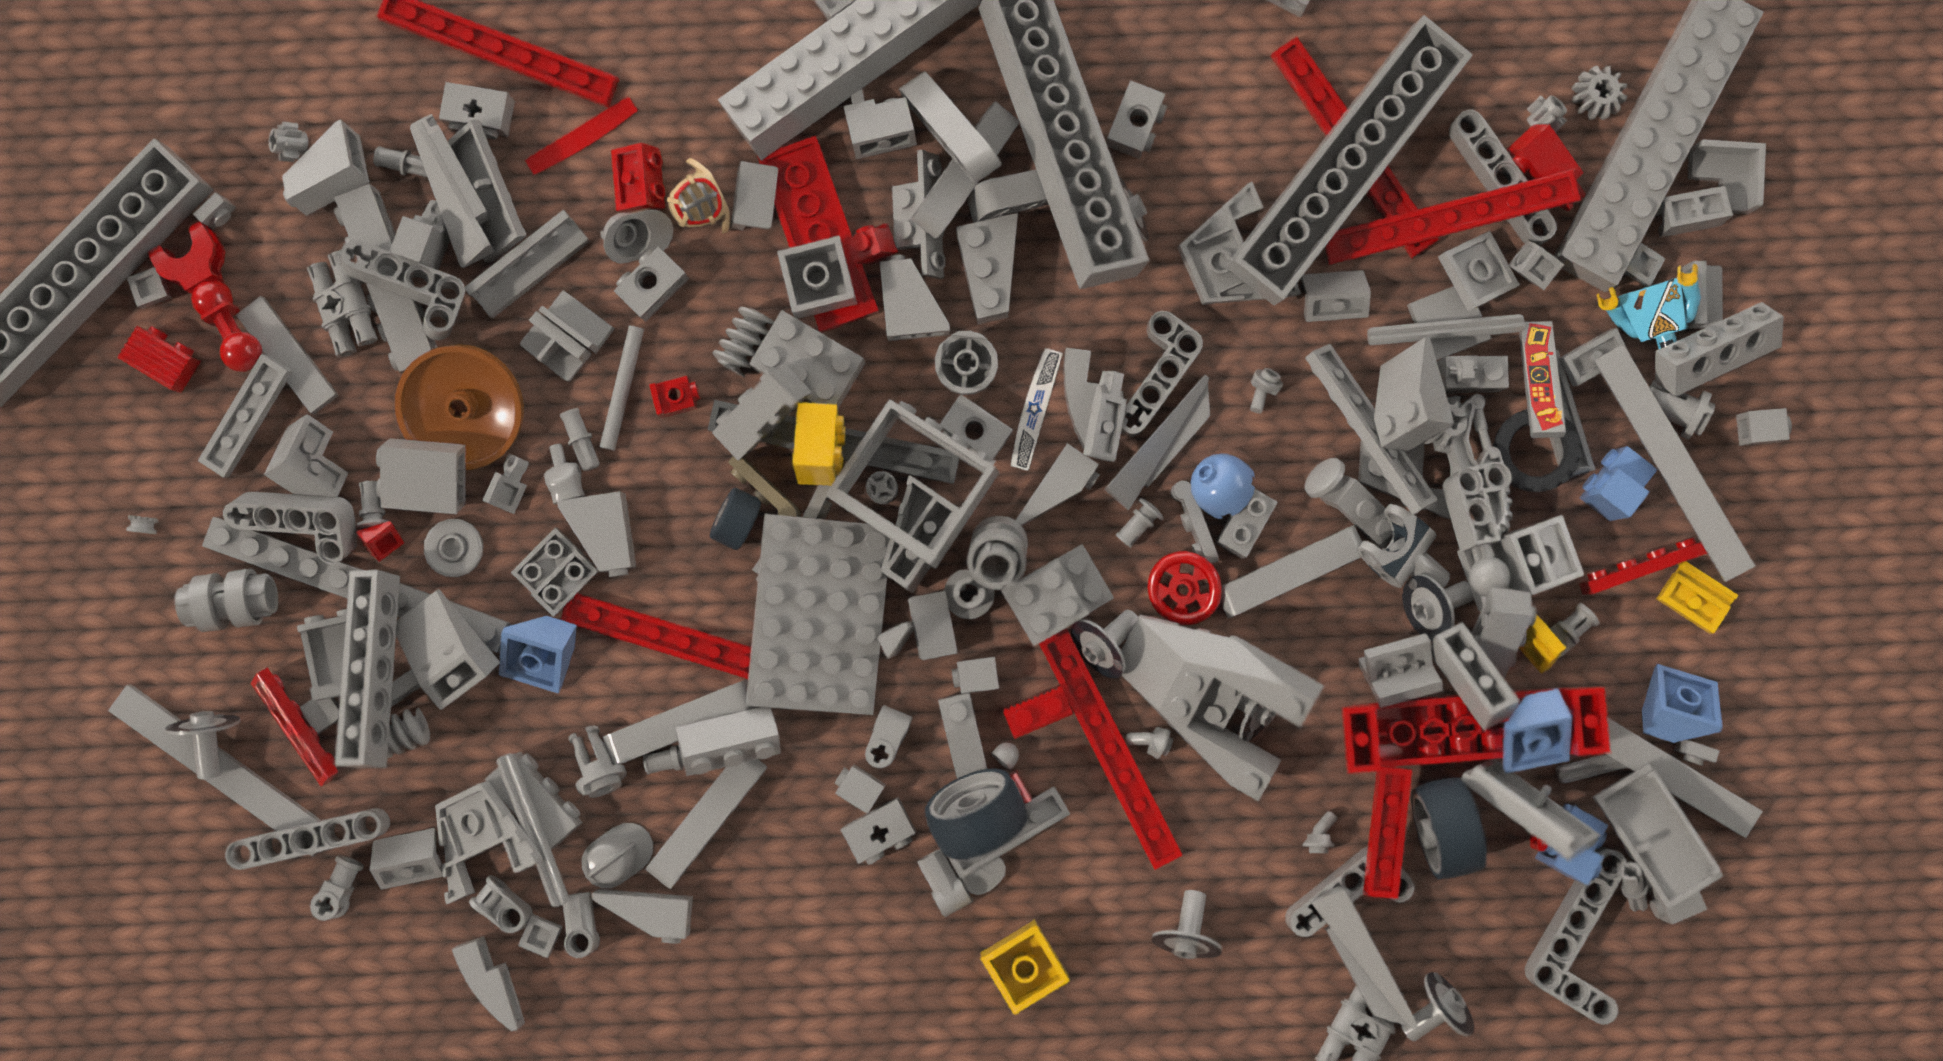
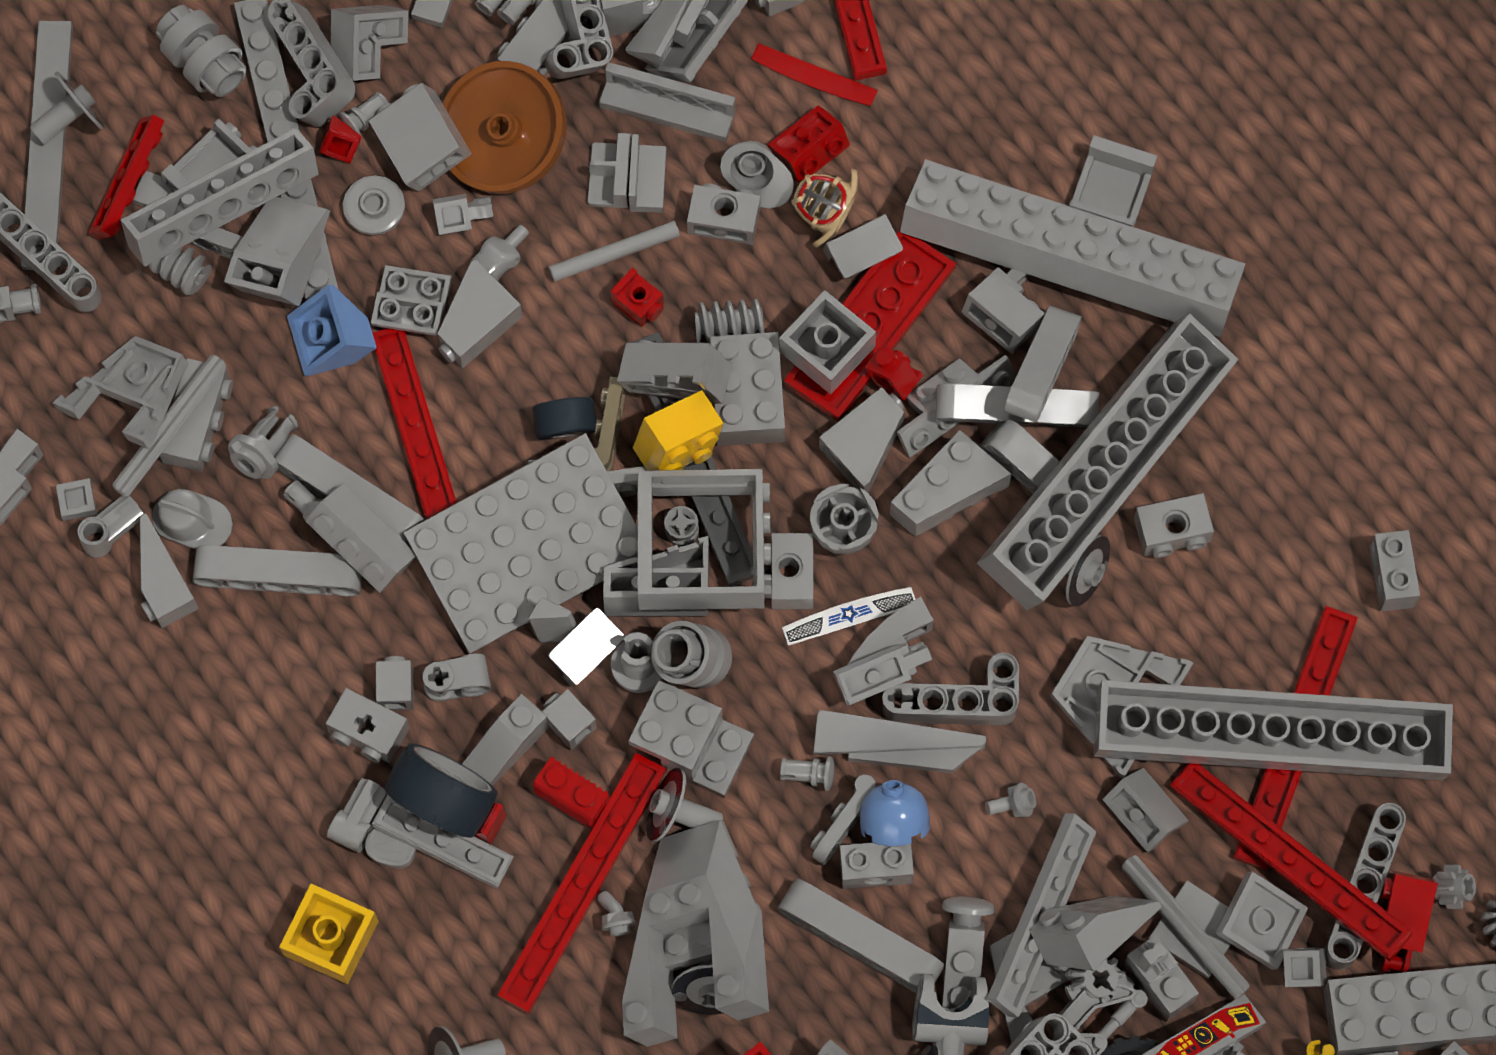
camera: 55 degrees right, 15 degrees down
light grey panel [370,828,443,890] -> none
light grey piece [469,875,533,933] -> none
light grey axle [560,408,600,471] -> none
light grey hinge [991,743,1019,770] -> none
light grey slope [1016,443,1100,526] -> none
red plate [1147,551,1222,625] -> none

